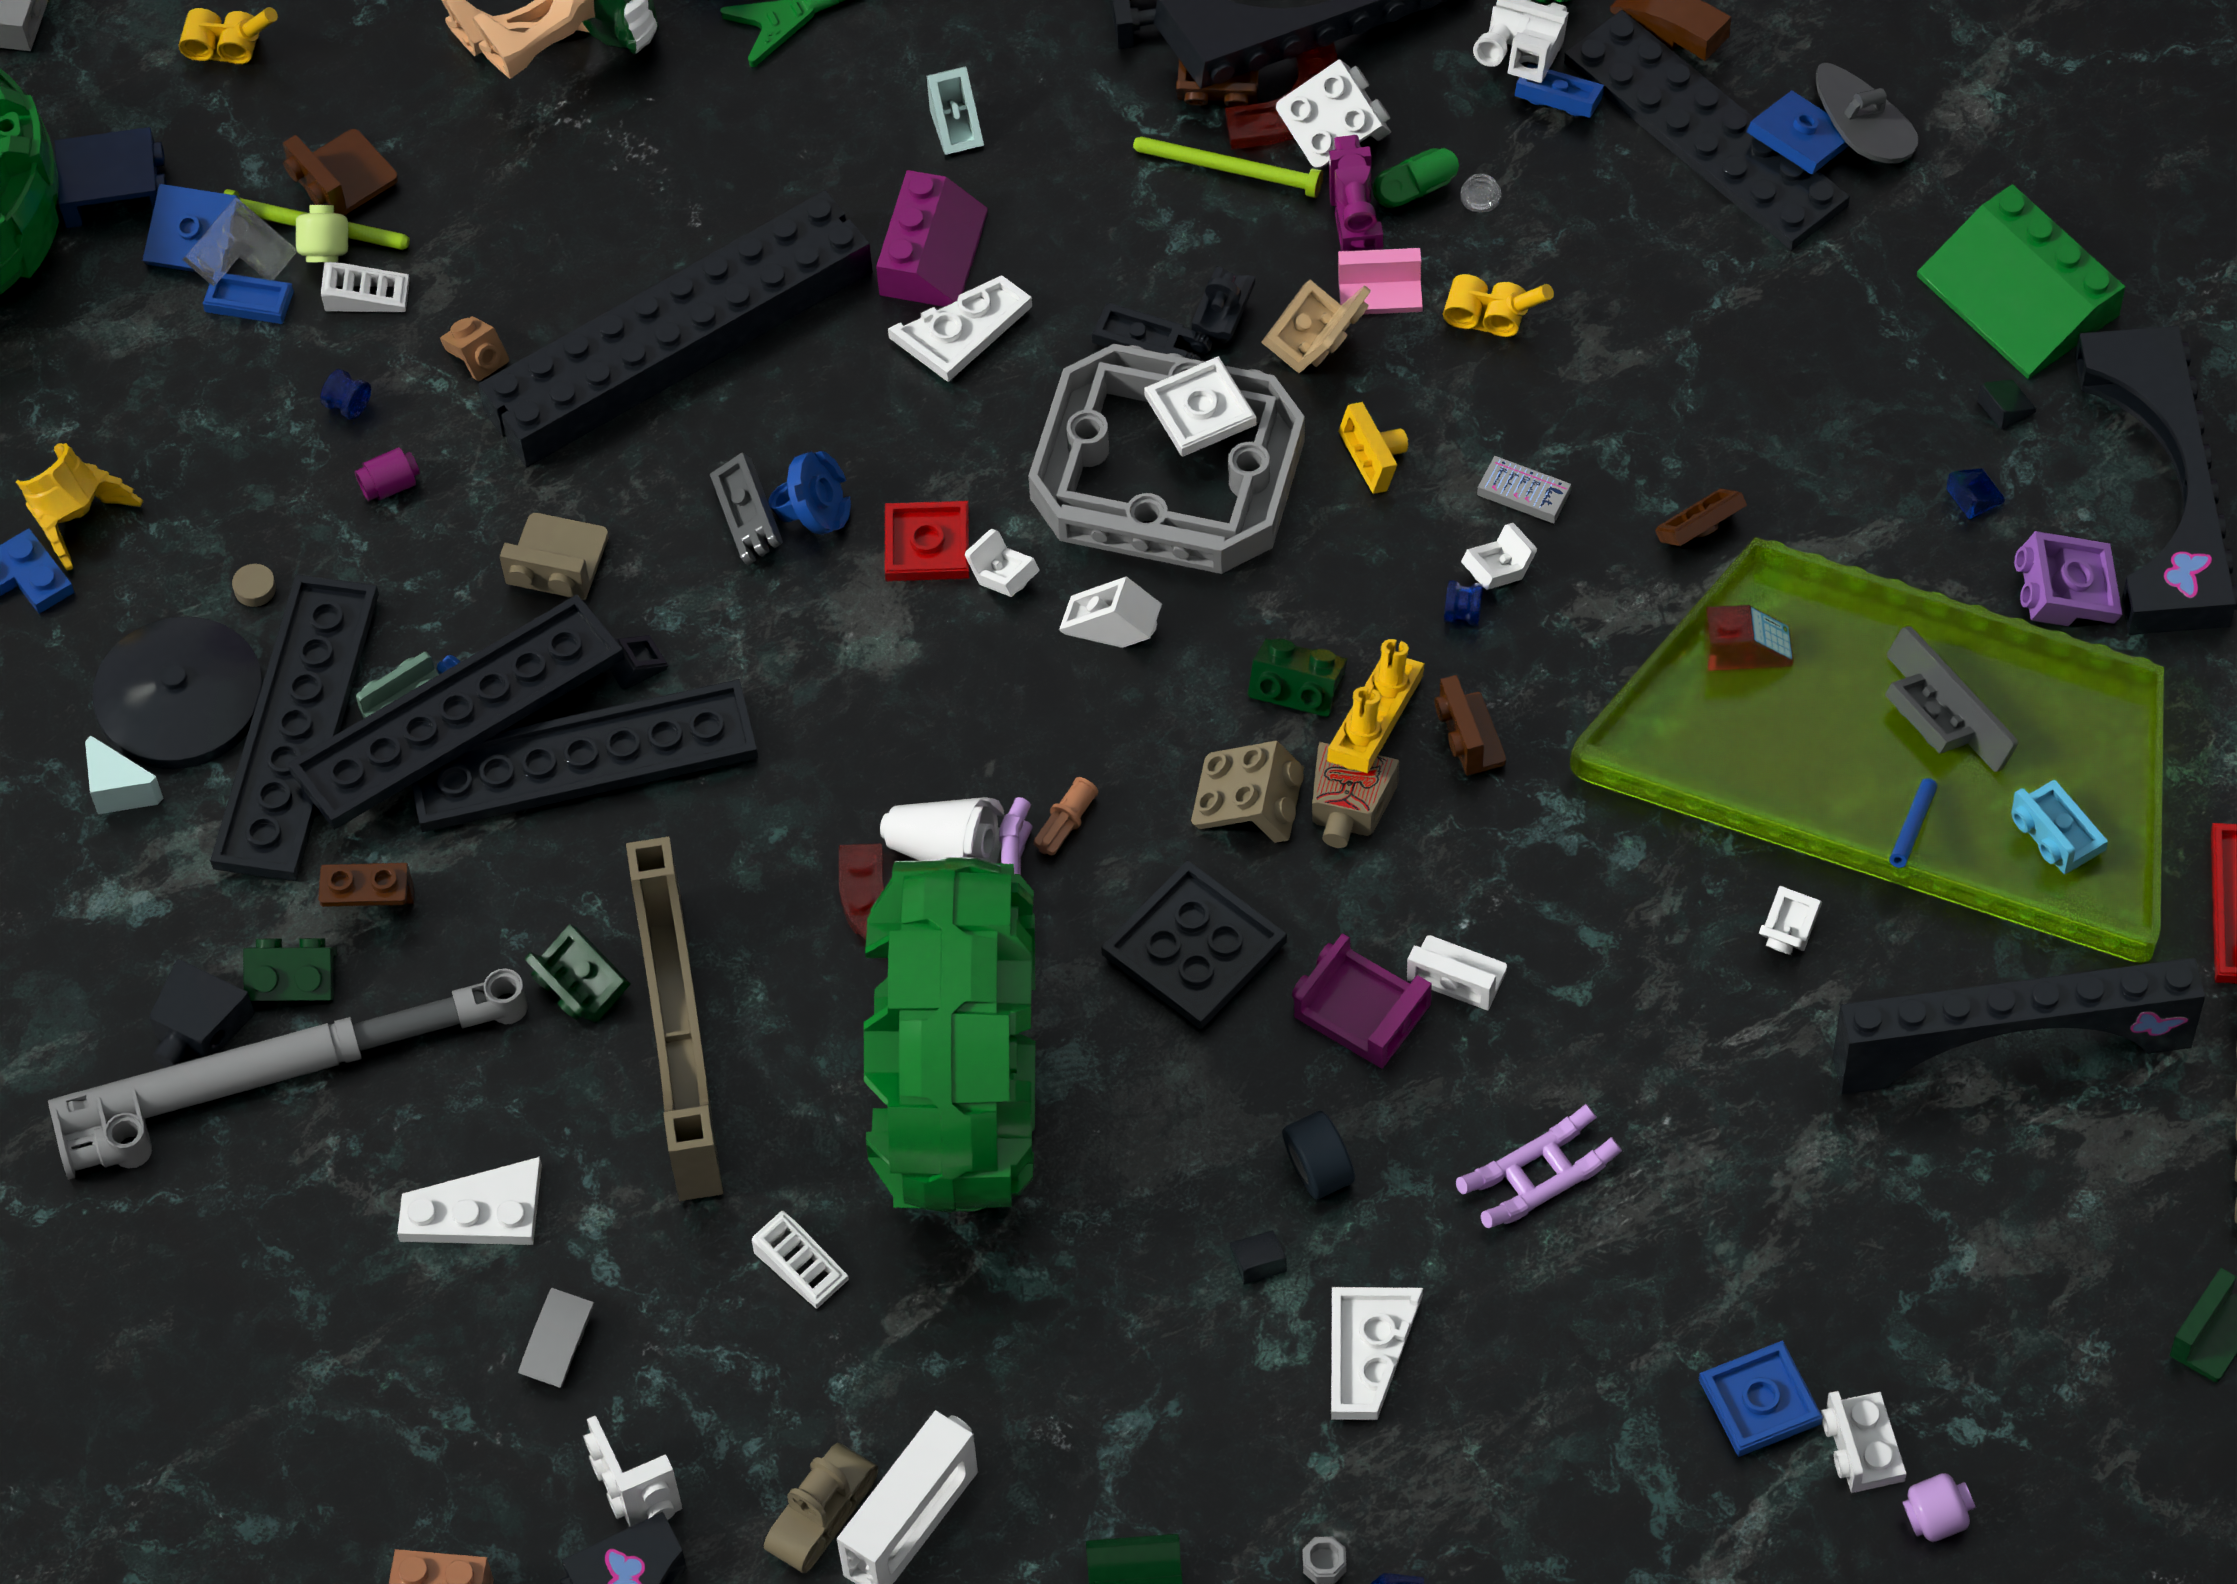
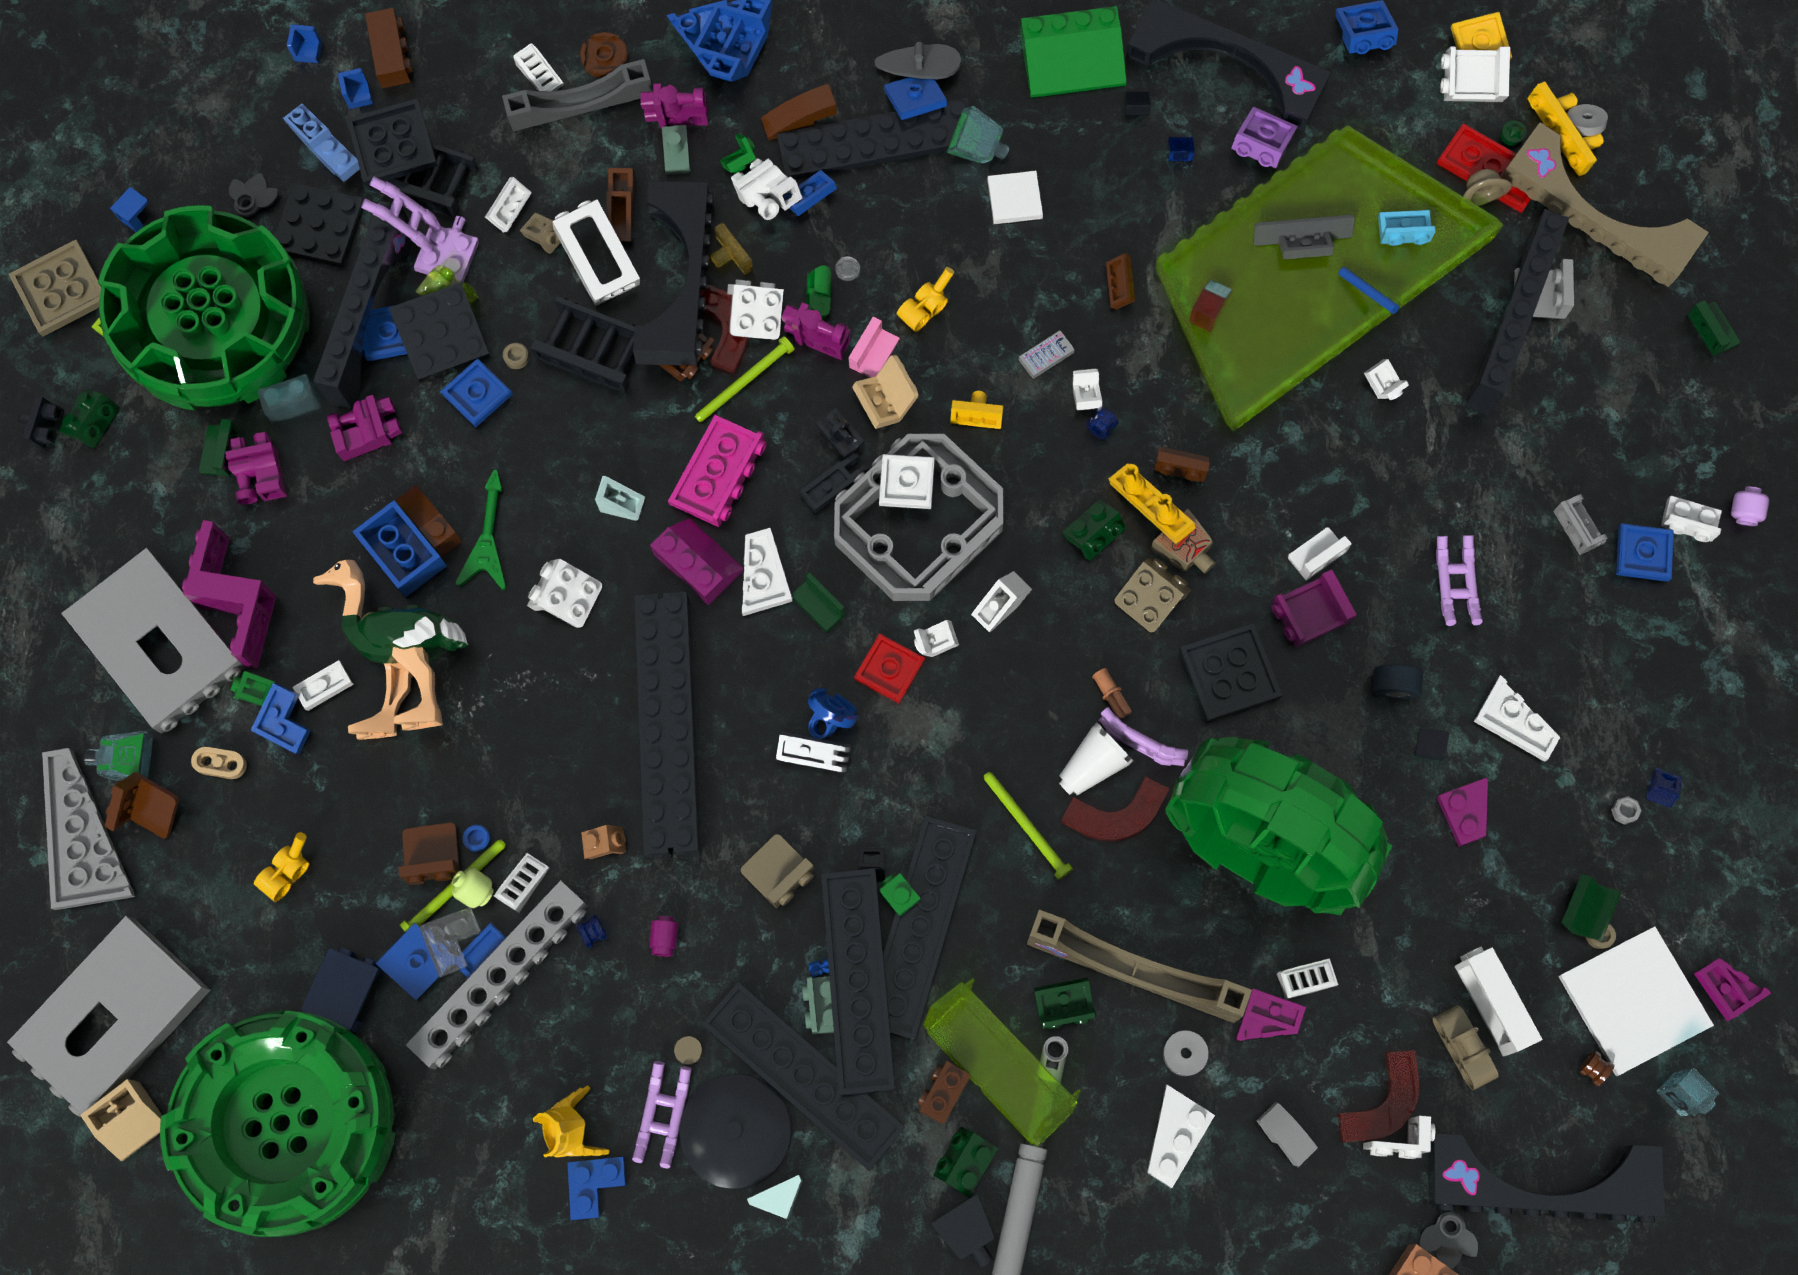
camera: 60 degrees left, 15 degrees up
none -> light grey brick [406,880,588,1069]
none -> blue tile [463,825,491,853]
none -> white bracket [527,559,602,628]
none -> lavender piece [632,1061,692,1168]
none -> dark pink bracket [668,415,767,527]
none -> clear yellow tile [710,222,753,275]
none -> dark green panel [791,572,846,633]
none -> green bracket [879,874,921,917]
none -> clear neon green piece [923,978,1081,1147]
none -> clear light blue torso [947,106,1009,163]
none -> lime bar [984,772,1073,880]
none -> white tile [987,171,1043,224]
none -> light grey piece [1163,1031,1208,1076]
none -> magenta wing [1235,988,1306,1041]
none -> clear red plate [1337,1050,1420,1143]
none -> magenta wing [1437,778,1488,847]
none -> dark tan hat [1462,169,1512,207]
none -> light grey bracket [1514,259,1574,319]
none -> light grey hinge [1553,494,1608,555]

